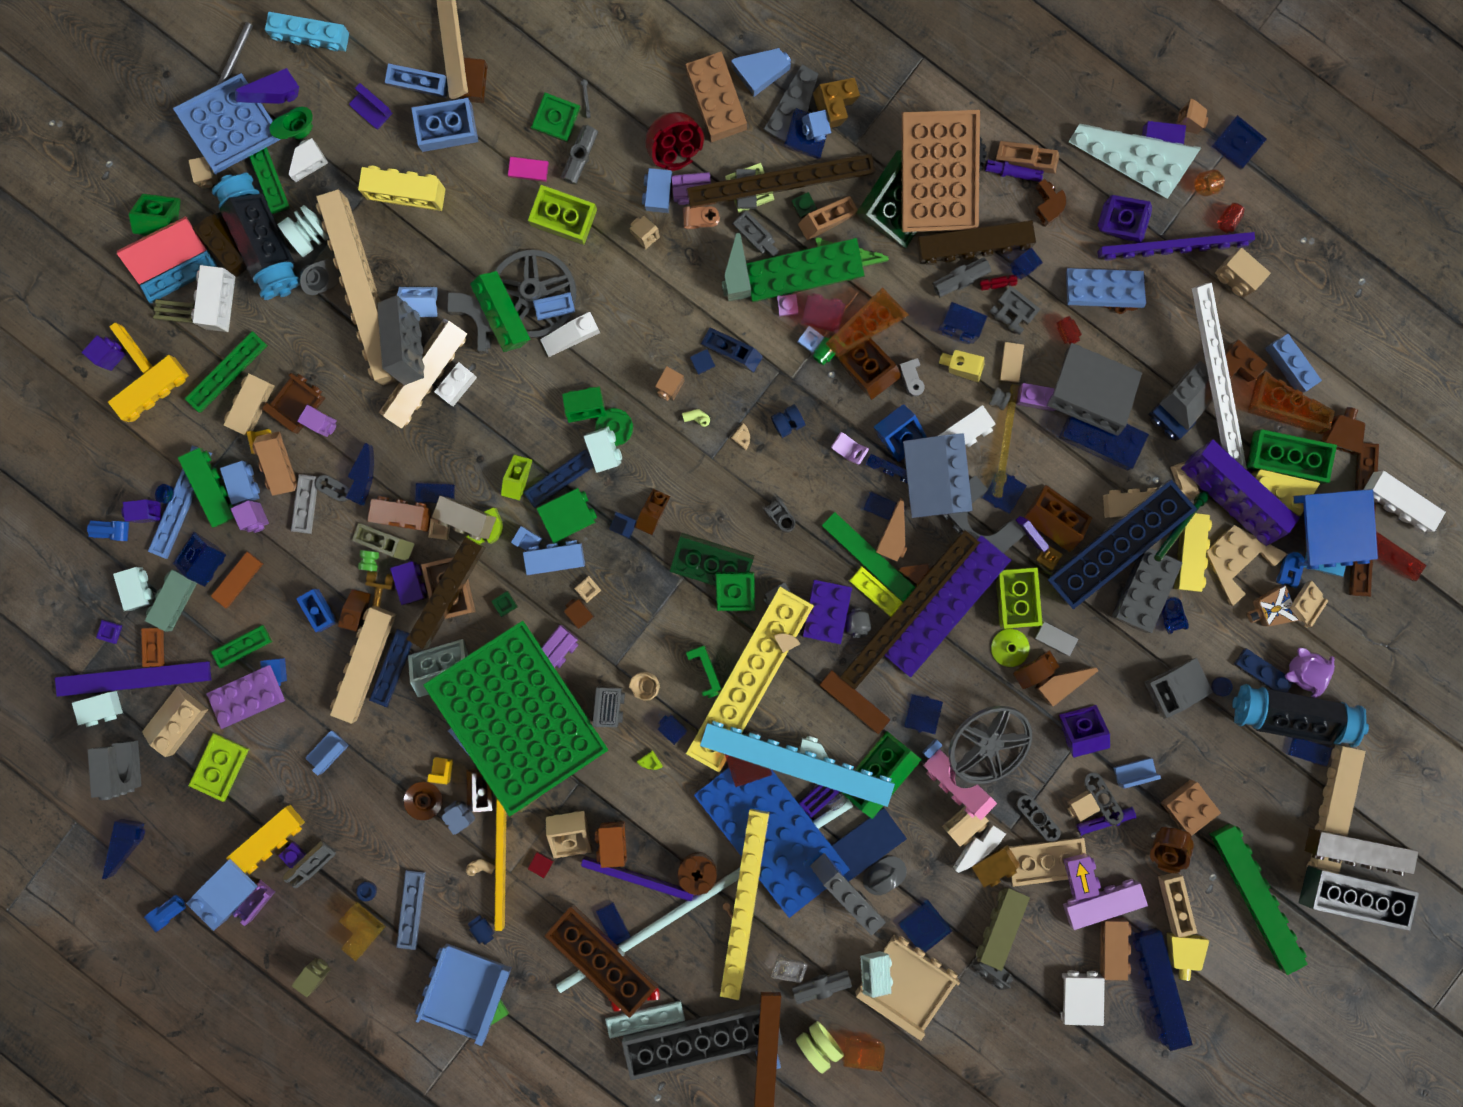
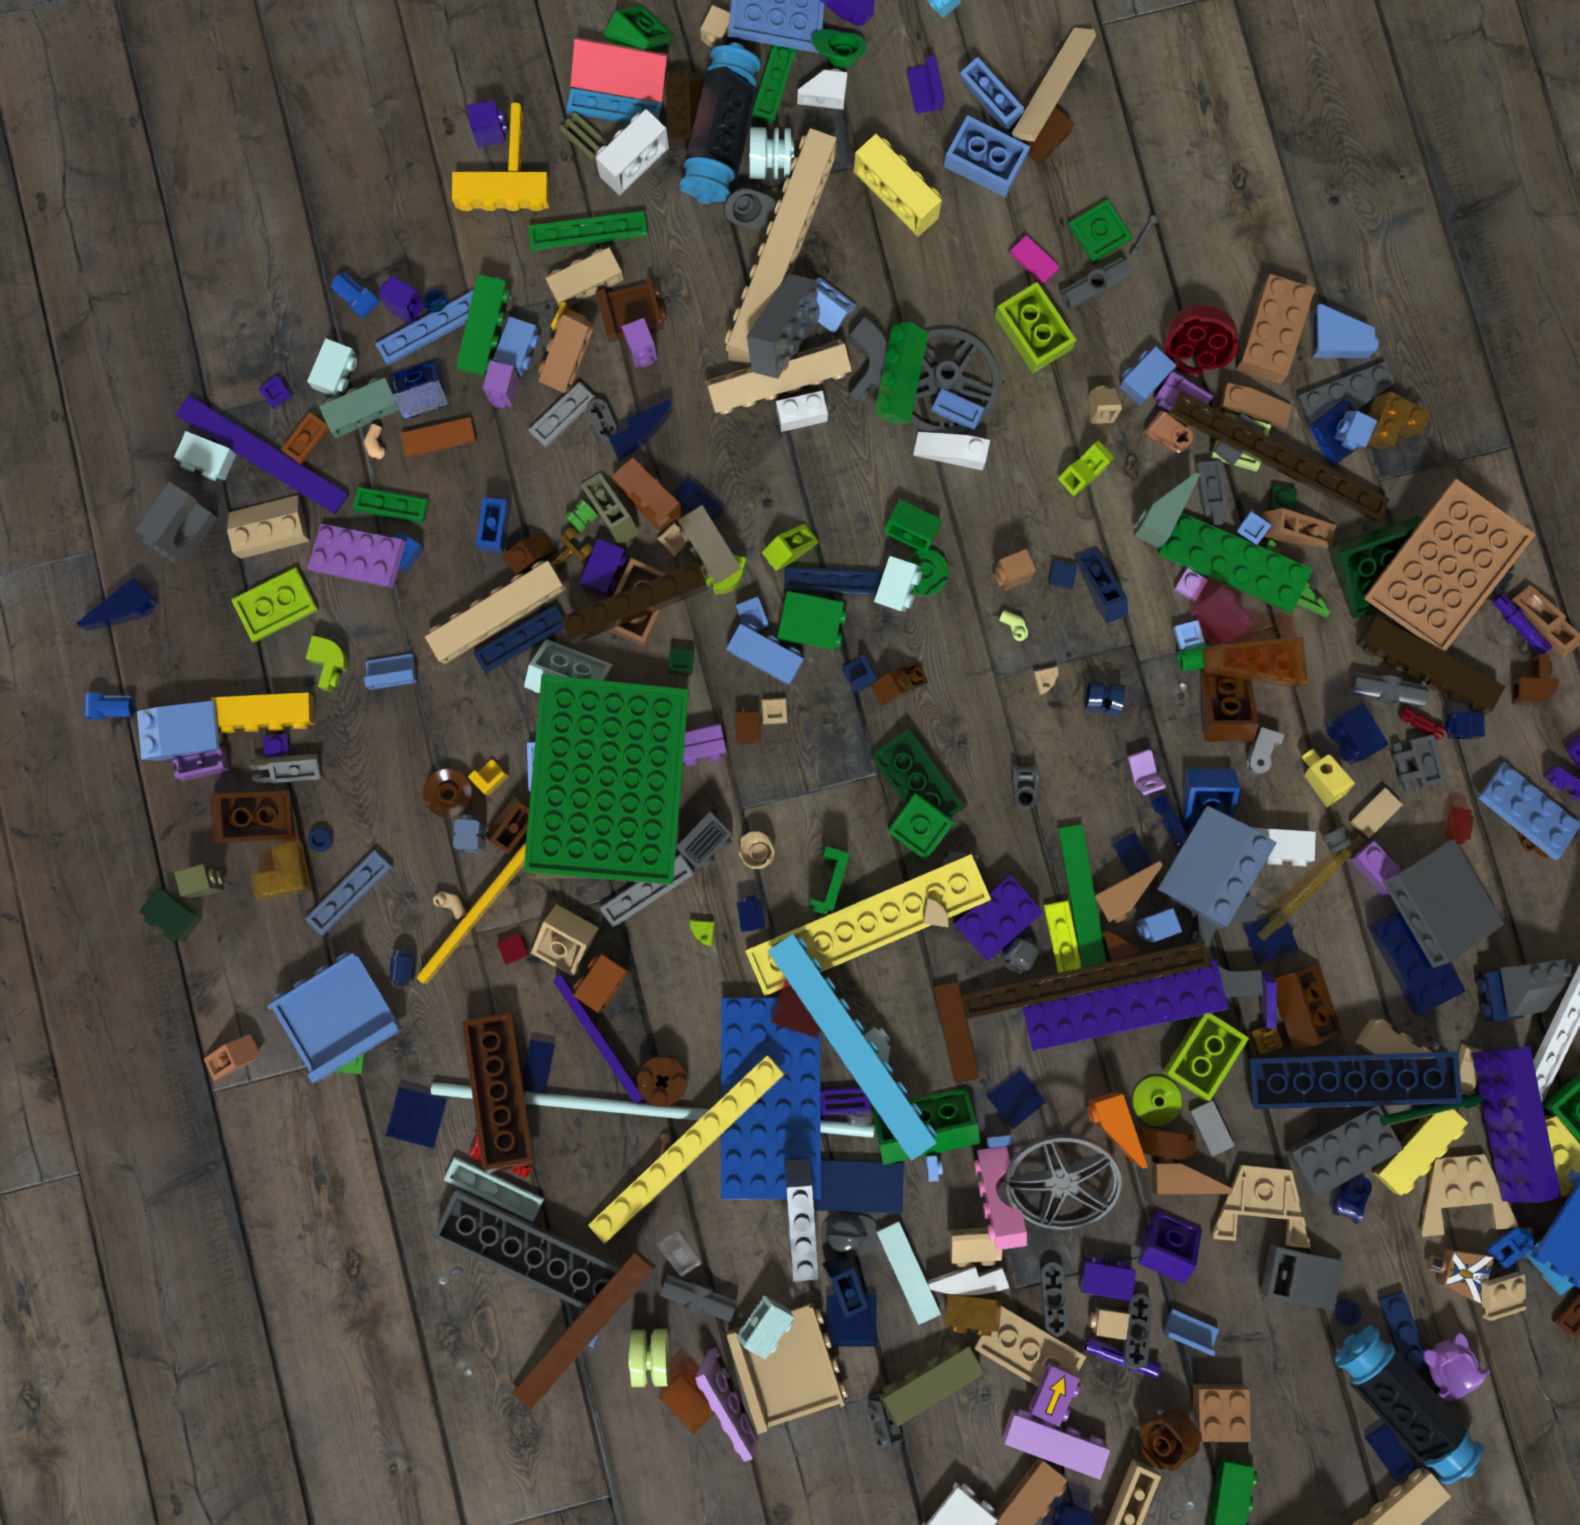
camera: 35 degrees right, 5 degrees down
none -> clear green brick [139,888,203,942]
none -> nougat slope [204,1034,260,1081]
none -> reddish brown slope [210,790,293,844]
none -> lime brick [306,635,349,692]
none -> light nougat arm [364,424,385,459]
none -> clear blue tile [385,1087,448,1148]
none -> light grey tile [599,854,694,928]
none -> lavender wing [695,1347,758,1462]
none -> dark blue slope [822,1253,868,1318]
none -> light aqua tile [876,1221,941,1325]
none -> light blue plate [925,1154,943,1182]
none -> lime brick [1058,440,1114,496]
none -> dark purple brick [1079,1256,1136,1301]
none -> orange slope [1086,1092,1148,1169]
none -> medium blue brick [1136,908,1182,943]
none -> tan wing [1211,1165,1311,1248]
none -> medium nougat slope [1218,383,1292,429]
none -> medium blue panel [1237,509,1271,545]

